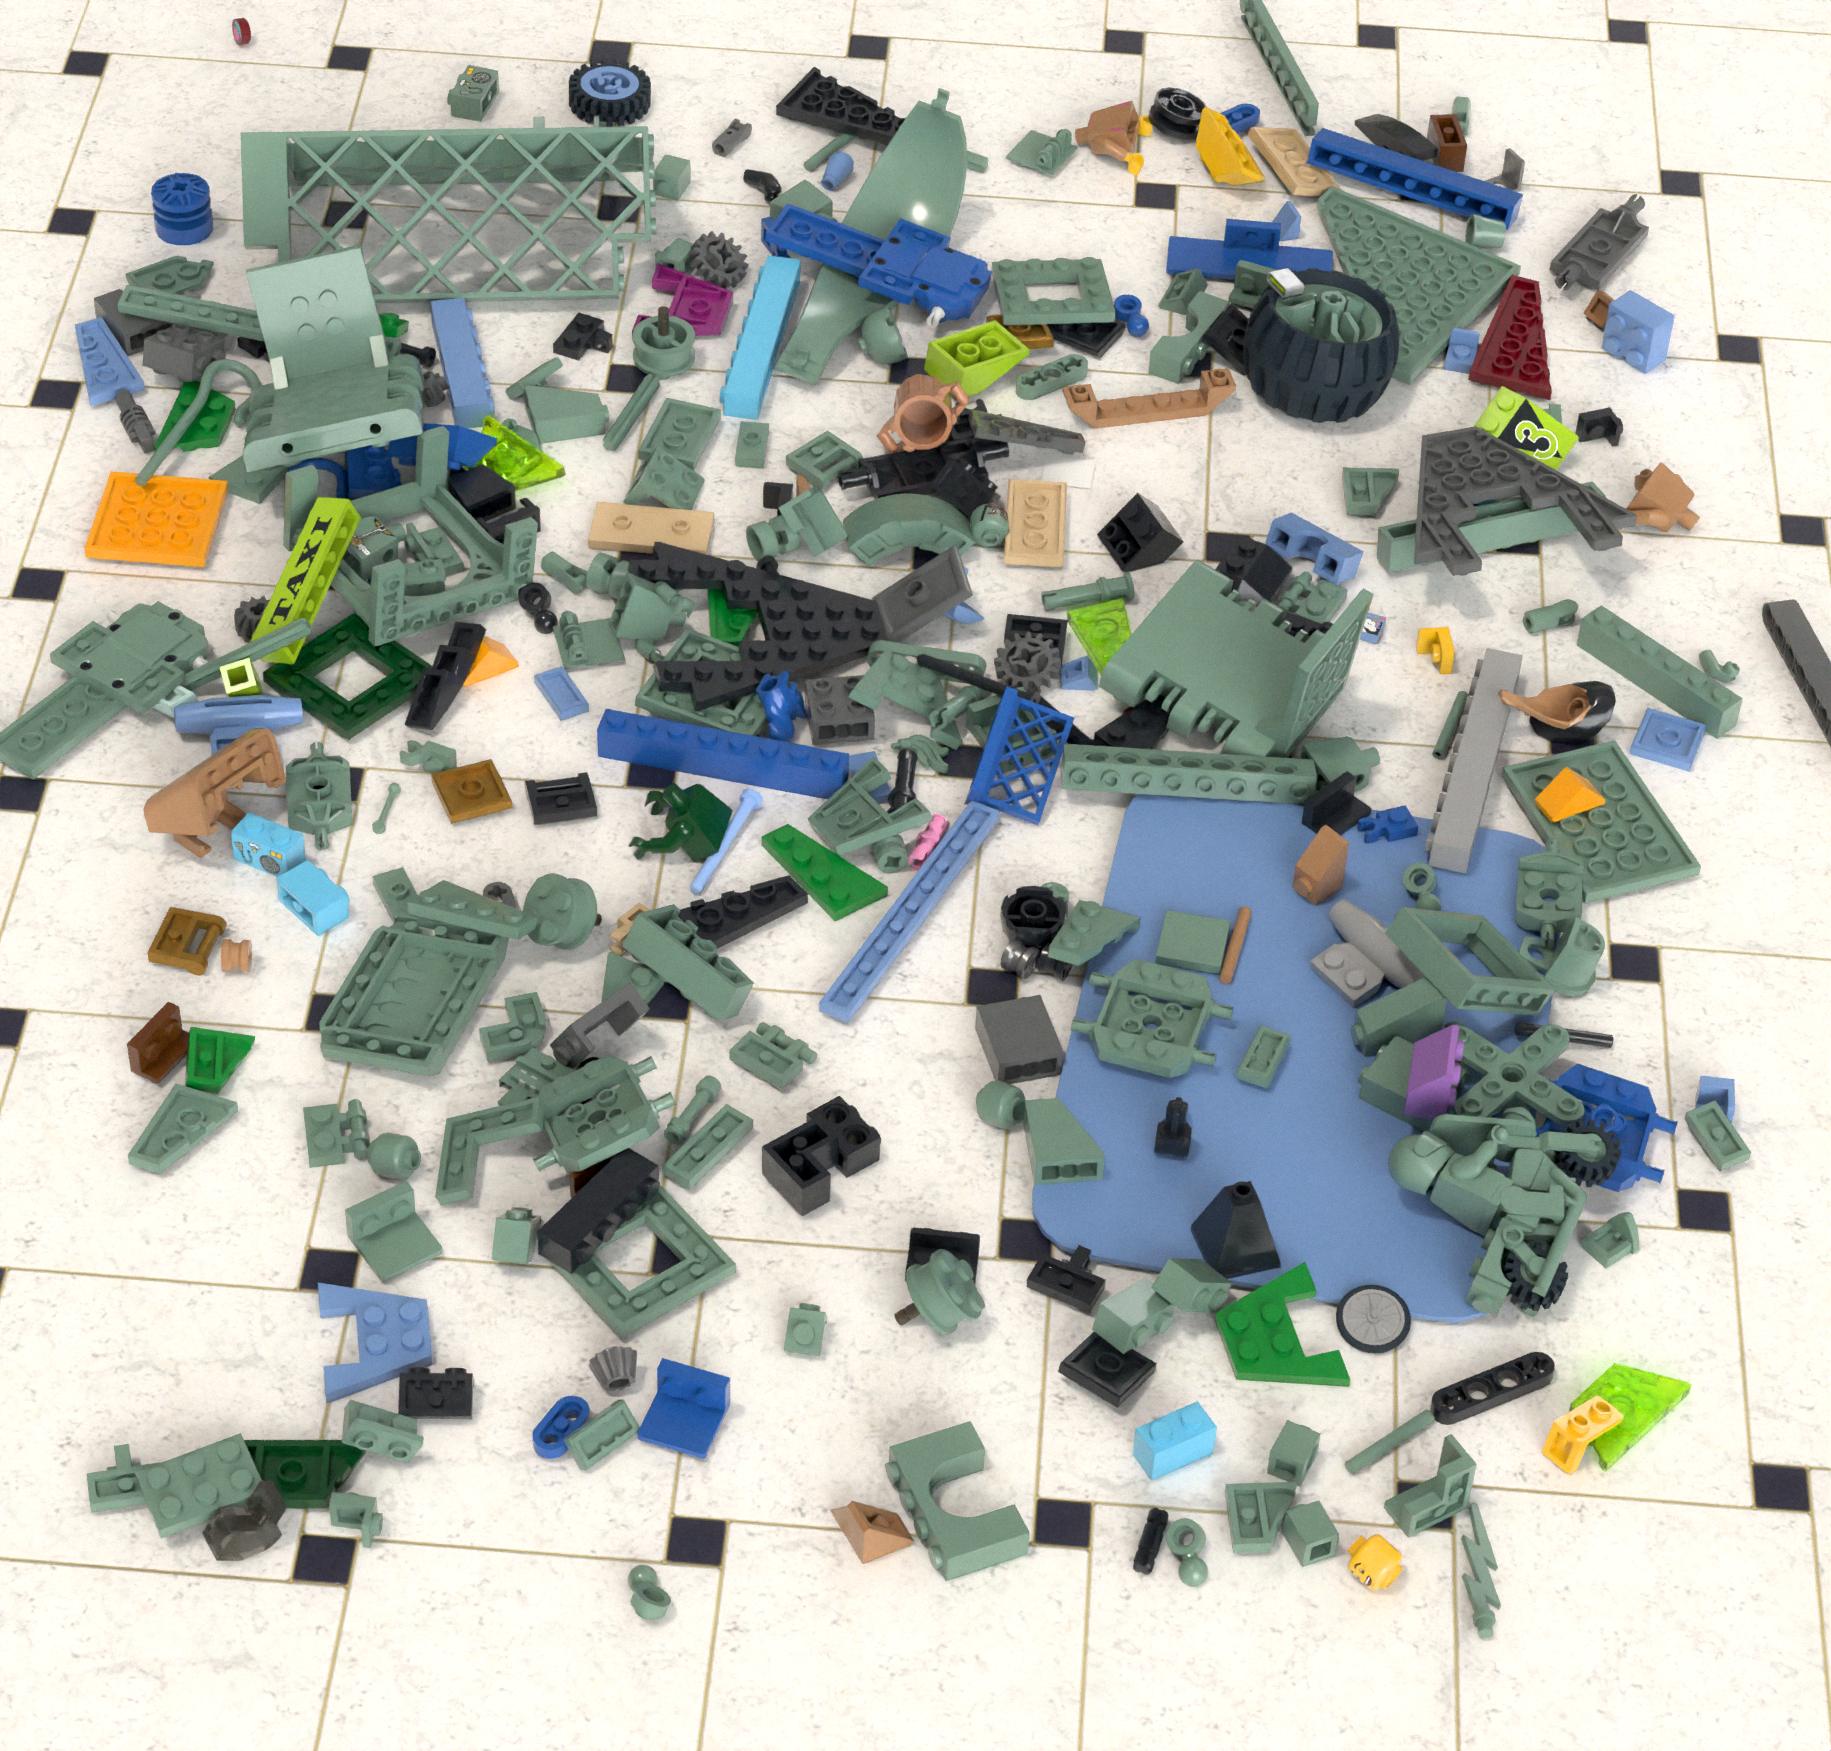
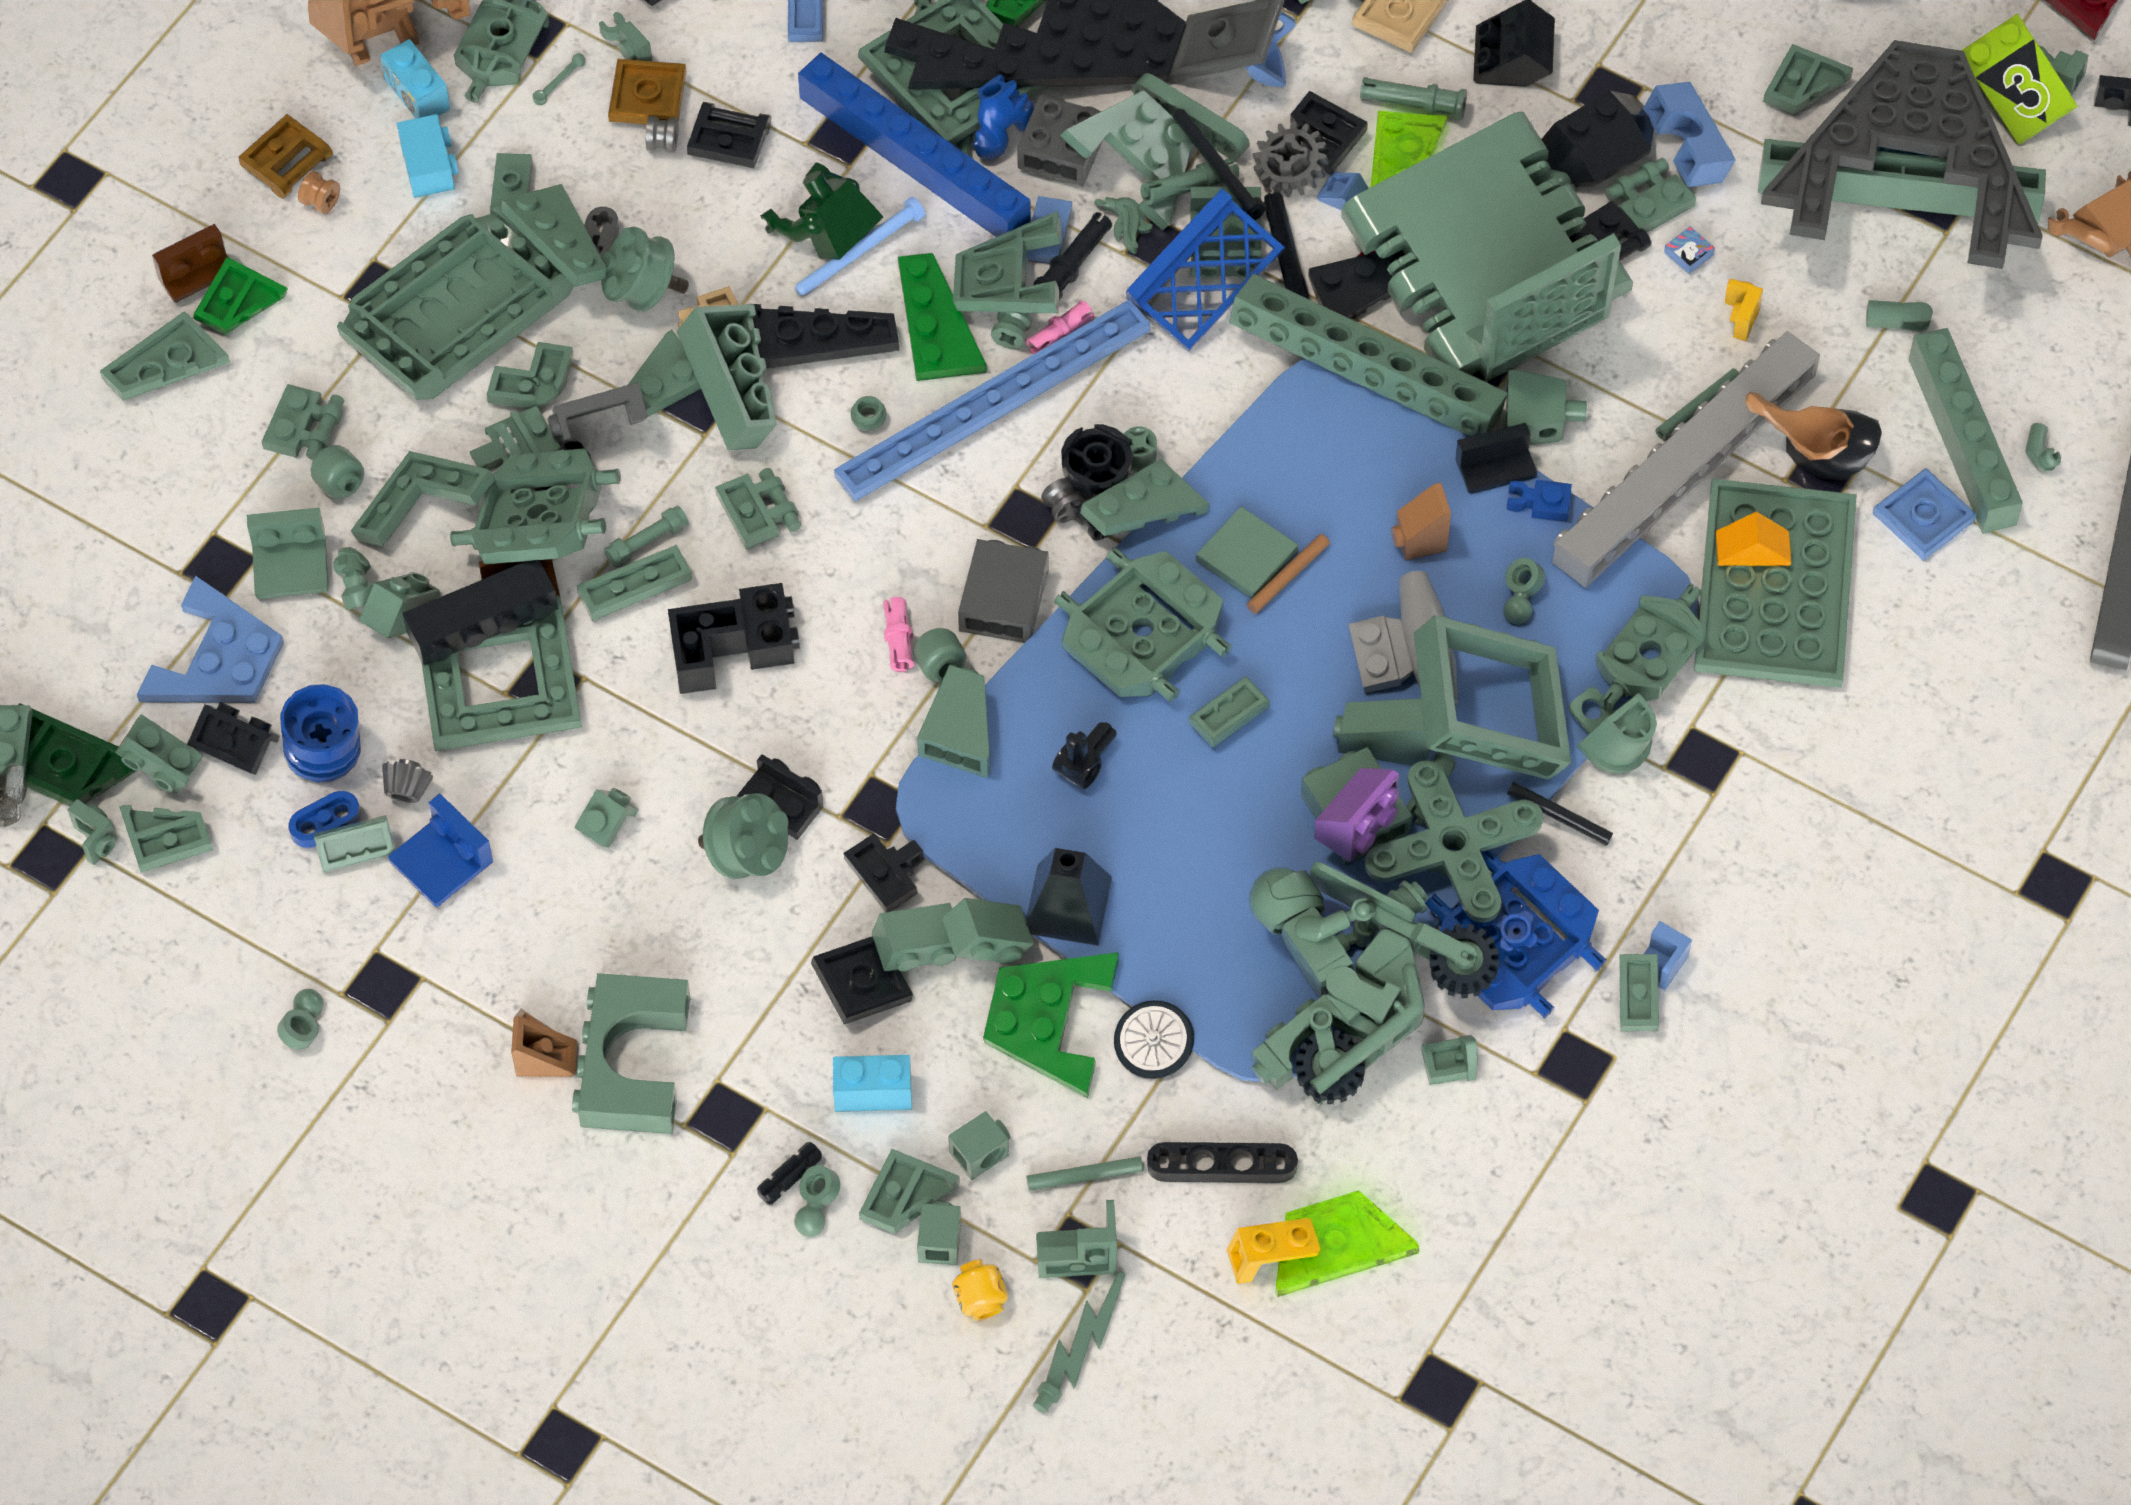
camera: 30 degrees right, 15 degrees up
none -> sand green wing [119,805,213,873]
none -> blue wheel [280,684,361,782]
none -> sand green arm [333,547,374,610]
none -> flat silver wheel [645,115,678,152]
none -> sand green plate [851,396,887,431]
none -> bright pink pin [883,597,914,672]

